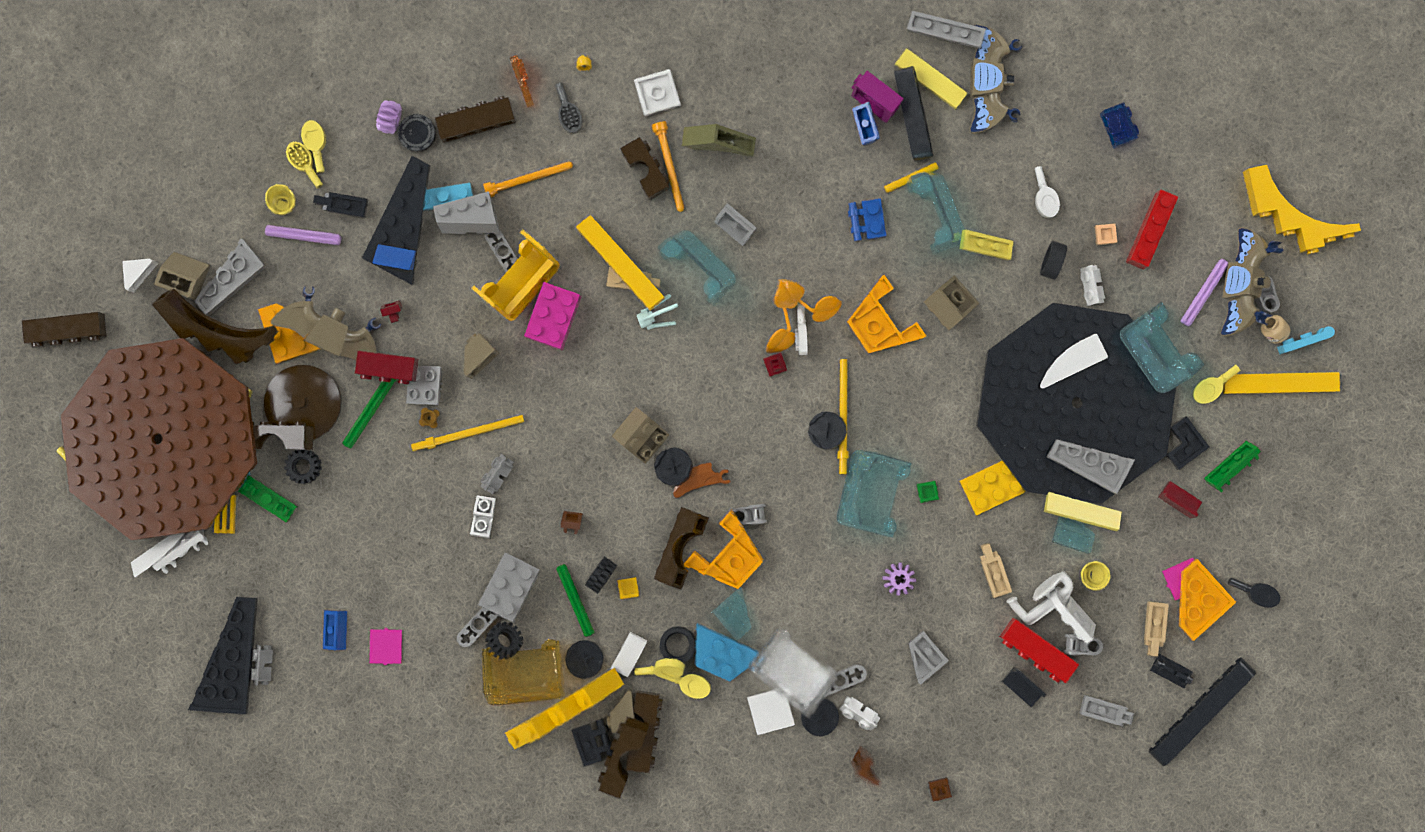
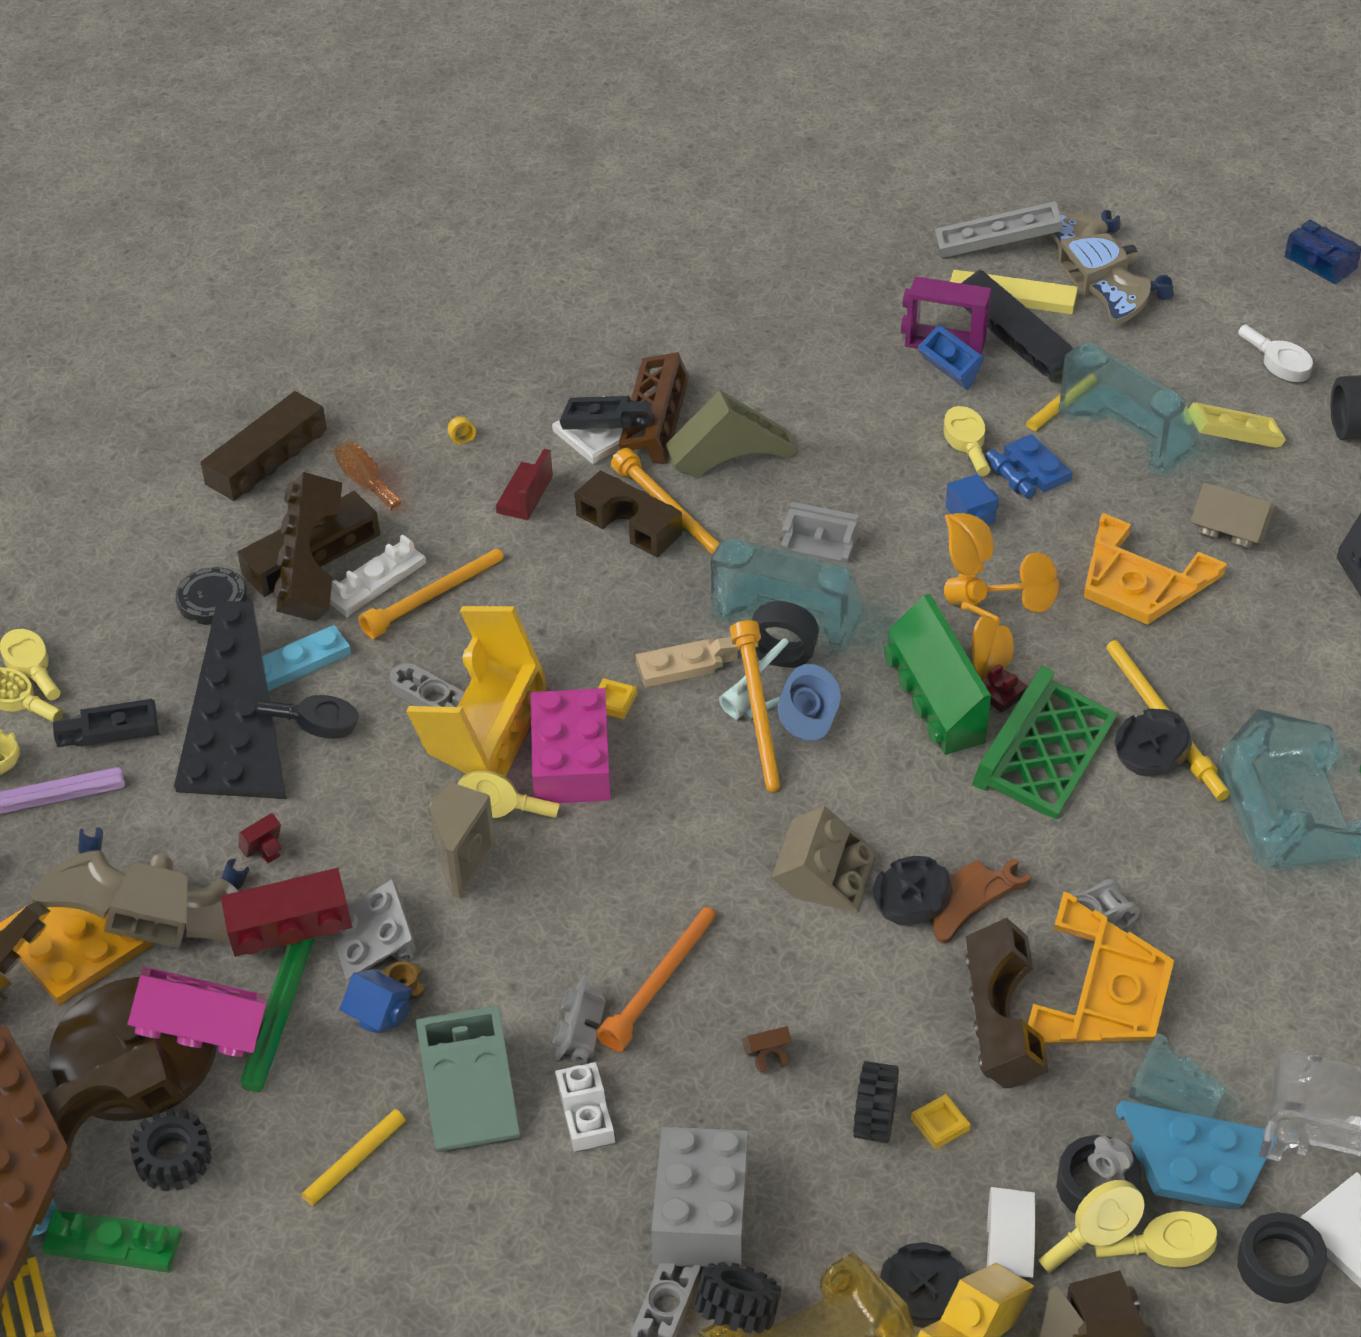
camera: 25 degrees left, 40 degrees down
blue slope [373,244,416,270] -> none
lavender gear [376,100,402,134] -> none
yellow bar [411,415,525,451] -> none
light grey wedge [433,191,501,235] -> none
dark grey piece [555,82,582,134] -> none
green axle [556,564,594,637] -> none
yellow tile [576,215,665,310] -> none
white piece [795,304,807,355] -> none
none -> dark pink brick [127,966,266,1057]
none -> dark brown brick [200,391,327,501]
none -> black piece [255,695,359,739]
none -> dark brown arch [274,472,342,620]
none -> yellow bar [301,1109,406,1206]
none -> white plate [330,535,426,617]
none -> blue brick [339,969,413,1033]
none -> sand green slope [416,1005,520,1152]
none -> light yellow piece [457,770,560,818]
none -> dark red panel [496,449,553,521]
none -> black hinge [559,396,655,430]
none -> orange piece [596,907,716,1053]
none -> yellow tile [598,678,637,719]
none -> reddish brown fence [618,352,689,464]
none -> light orange piece [729,620,781,793]
none -> black tyre [752,601,819,668]
none -> medium blue piece [777,664,841,741]
none -> green slope [884,594,991,755]
none -> light yellow piece [943,406,990,476]
none -> blue brick [945,474,999,526]
none -> green fence [971,665,1118,819]
none -> light grey plate [1088,1136,1133,1182]
none -> black tyre [1237,1212,1327,1304]

